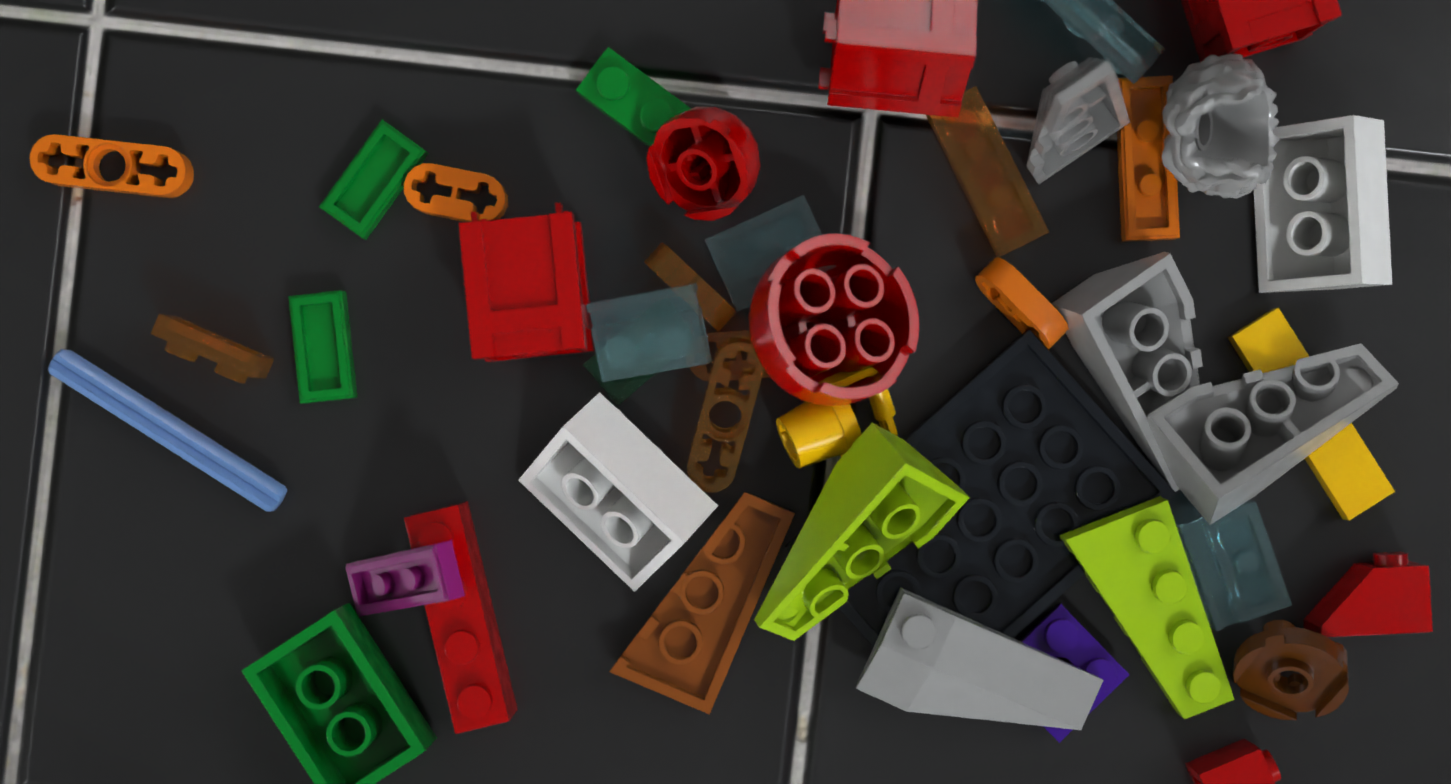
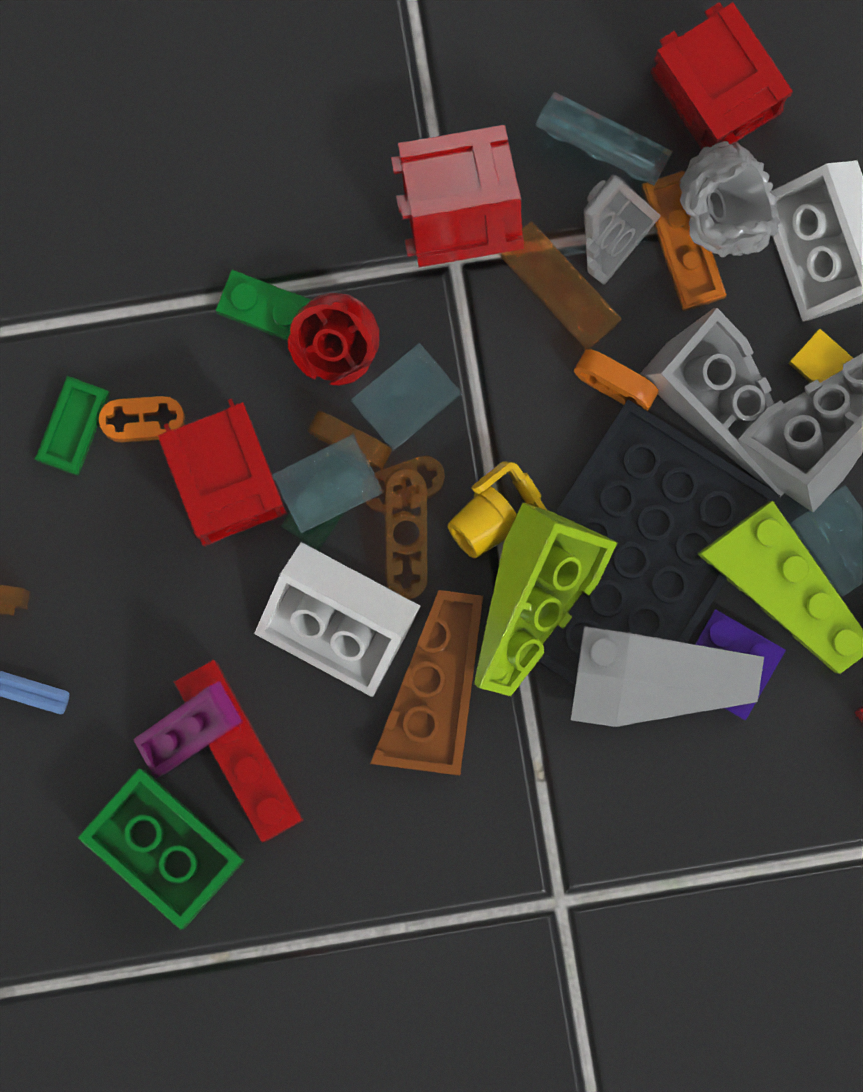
camera: 20 degrees left, 5 degrees down
green tile [288,290,358,404] -> none
red cylinder [749,234,919,406] -> none

